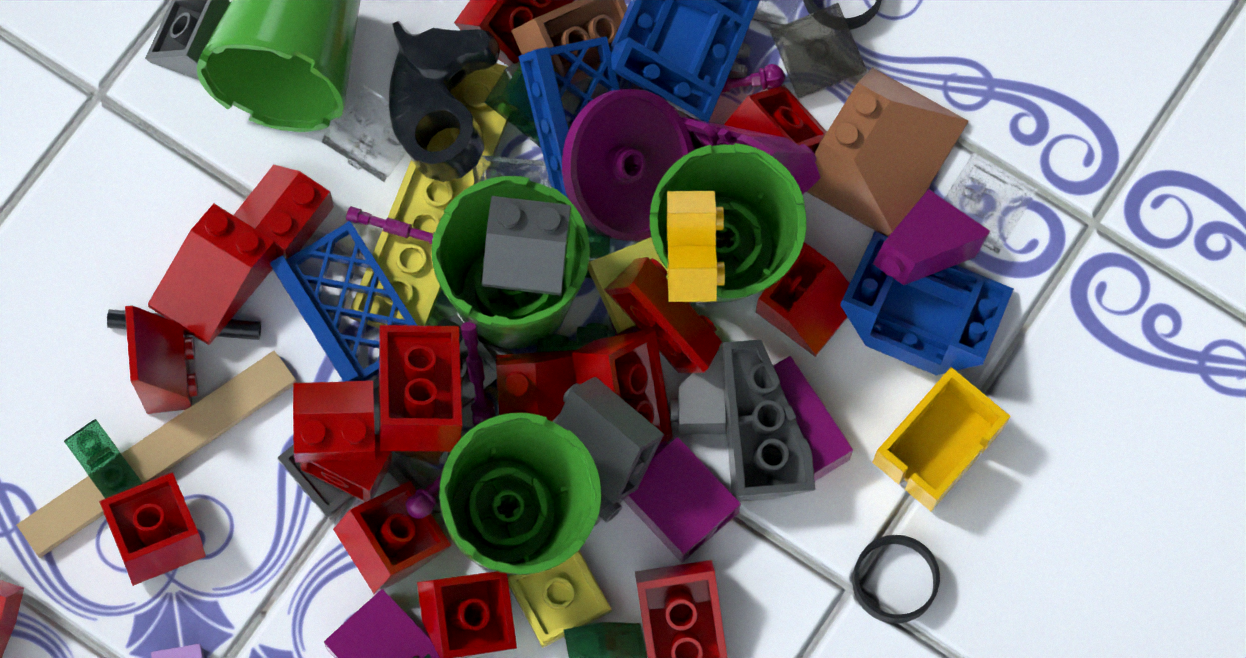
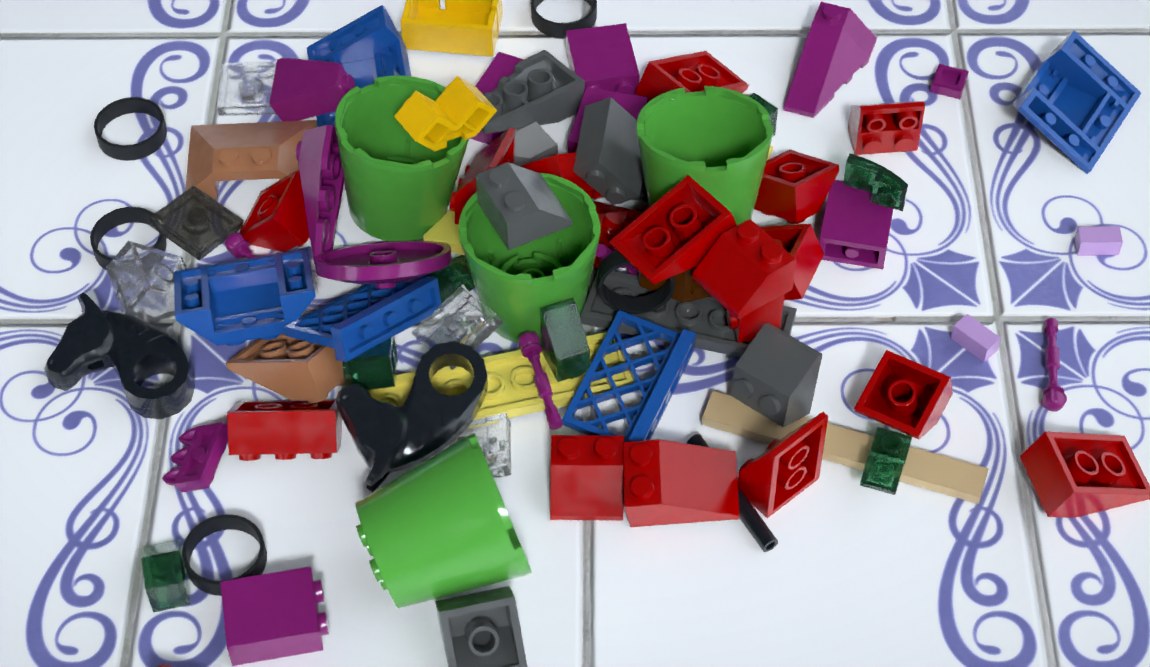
camera: 120 degrees left, 20 degrees down
none -> black tyre [94,97,167,161]
none -> clear green slope [540,297,590,382]
none -> magenta brick [566,23,640,96]
none -> dark grey slope [730,323,823,427]

